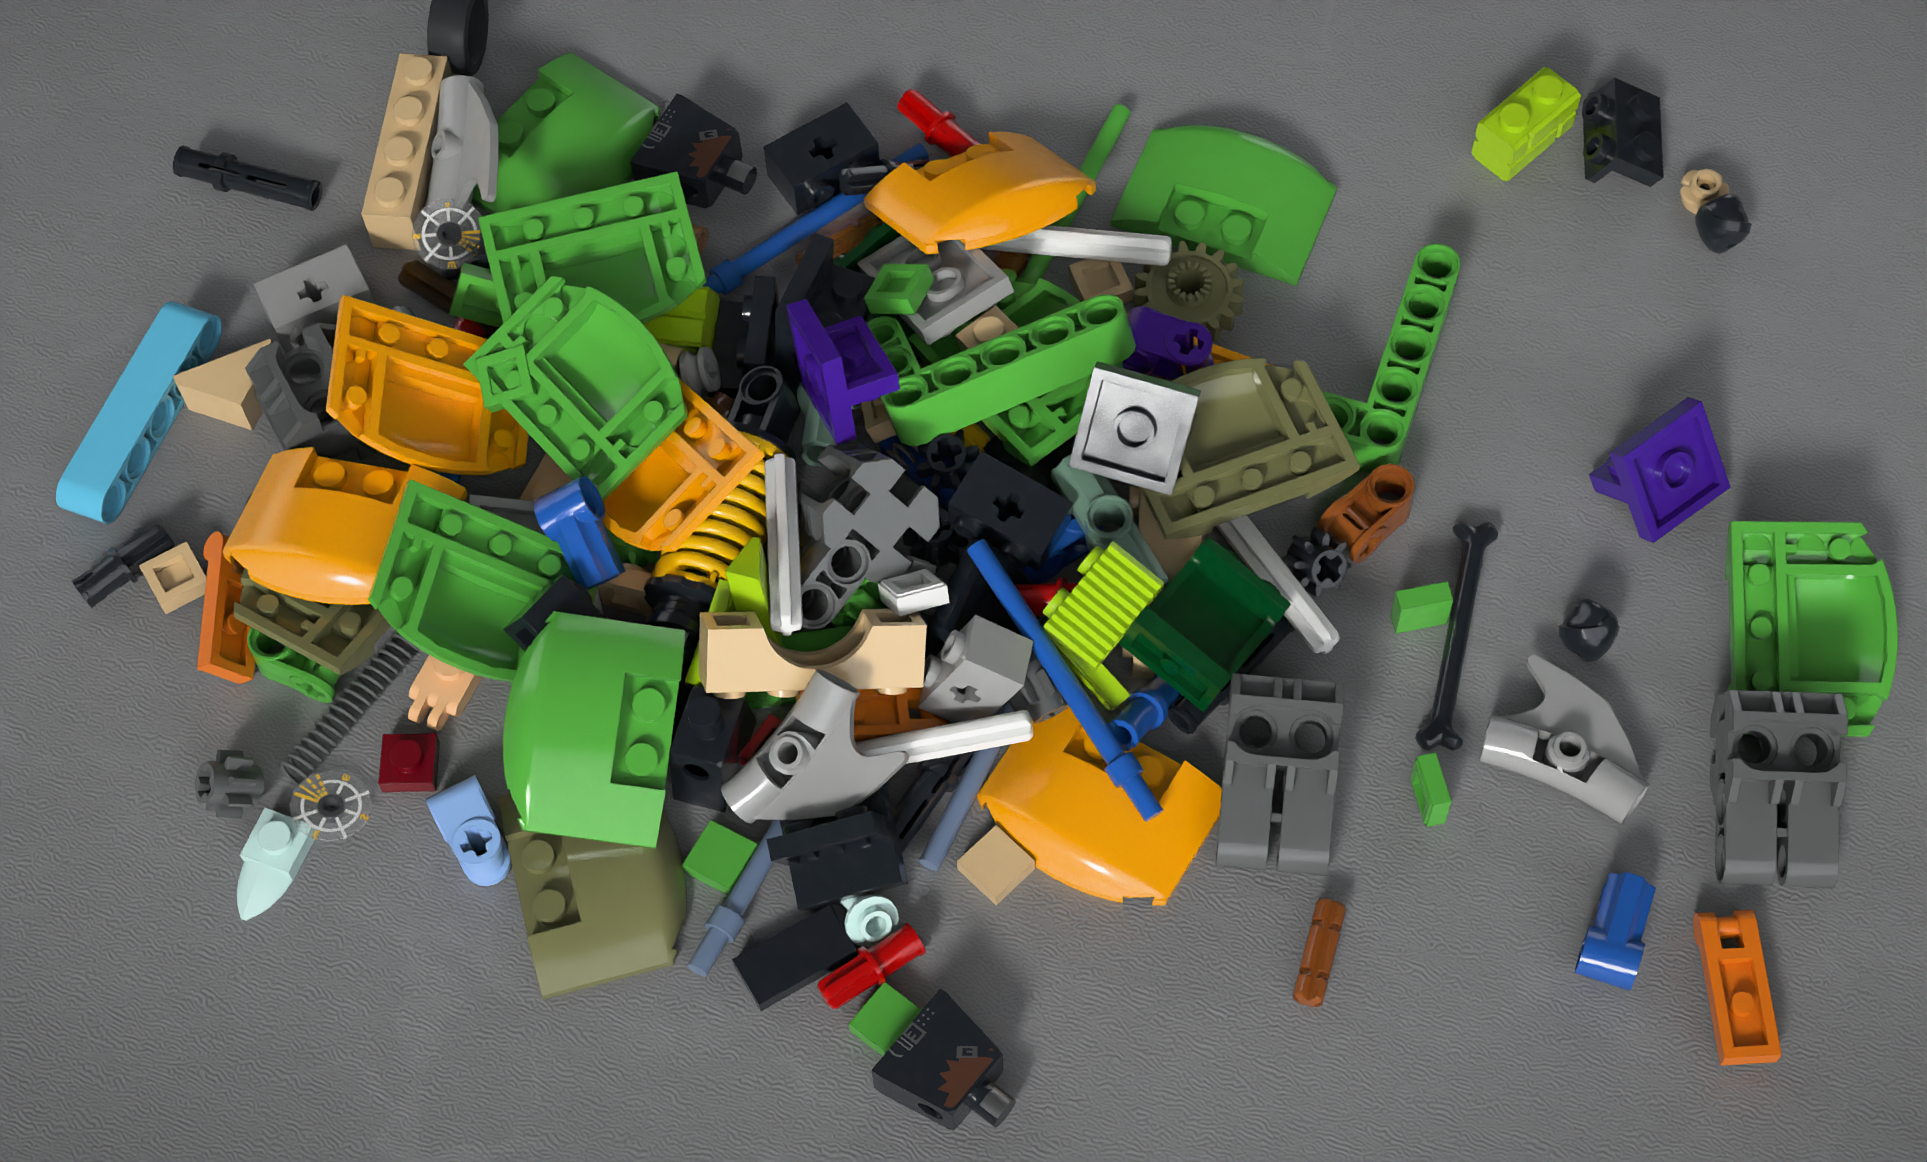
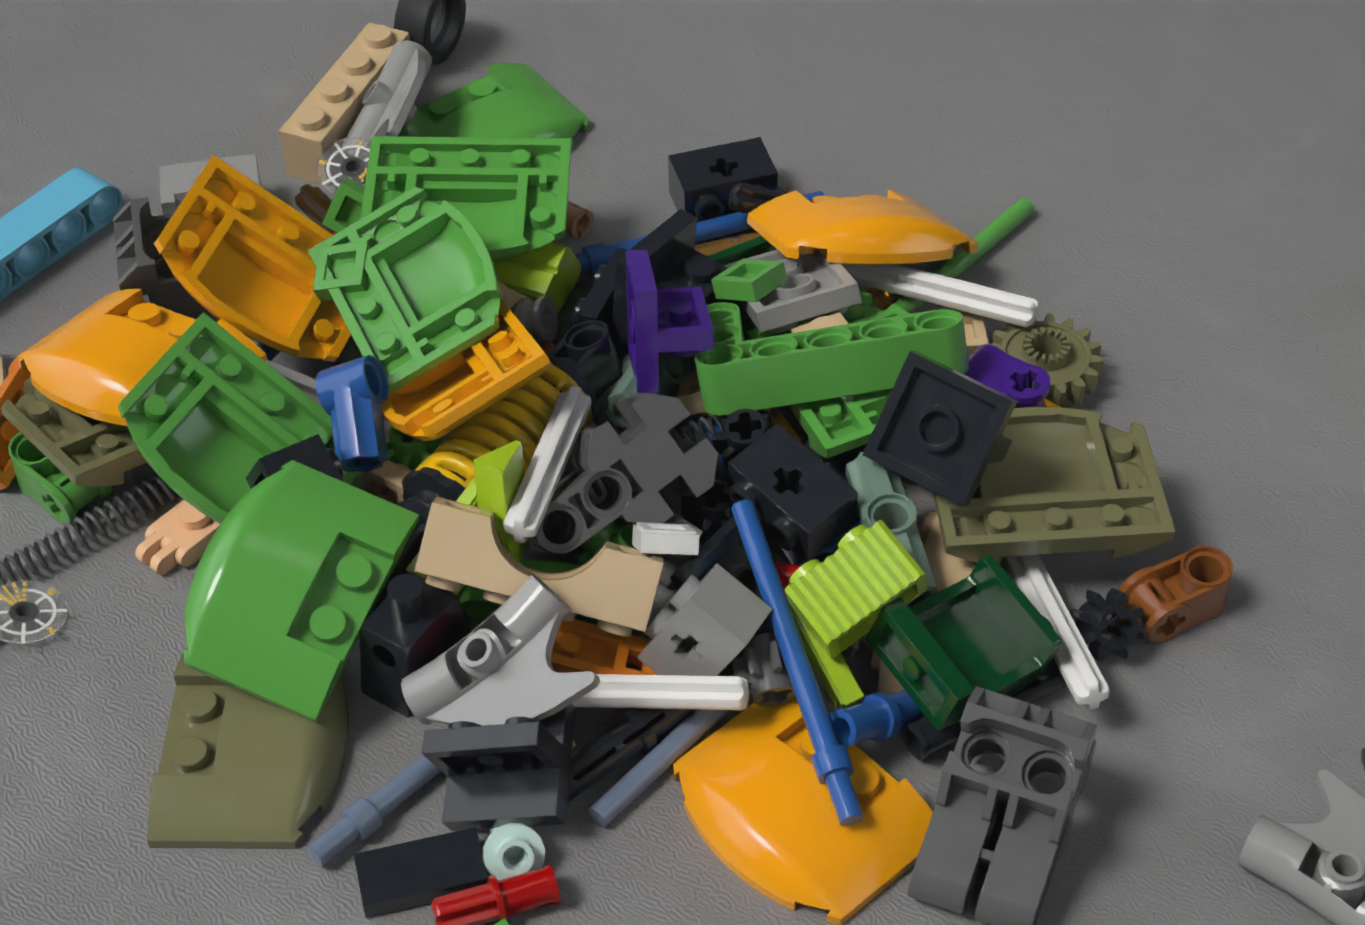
camera: 15 degrees right, 15 degrees down
black pin [173,145,322,211] -> none
tan slope [173,339,272,431] -> none
dark red plate [378,733,440,792] -> none
light blue piece [425,775,512,886] -> none
black torso [630,93,757,208] -> none
bright green tile [682,820,758,896] -> none
red axle [897,89,982,157] -> none
tan tile [957,825,1035,905] -> none
bright green slope [1111,125,1337,286] -> none
bright green beam [1322,243,1460,474] -> none
bright green tile [1390,581,1453,634] -> none
bright green tile [1410,752,1452,827] -> none
black piece [1415,521,1498,751] -> none

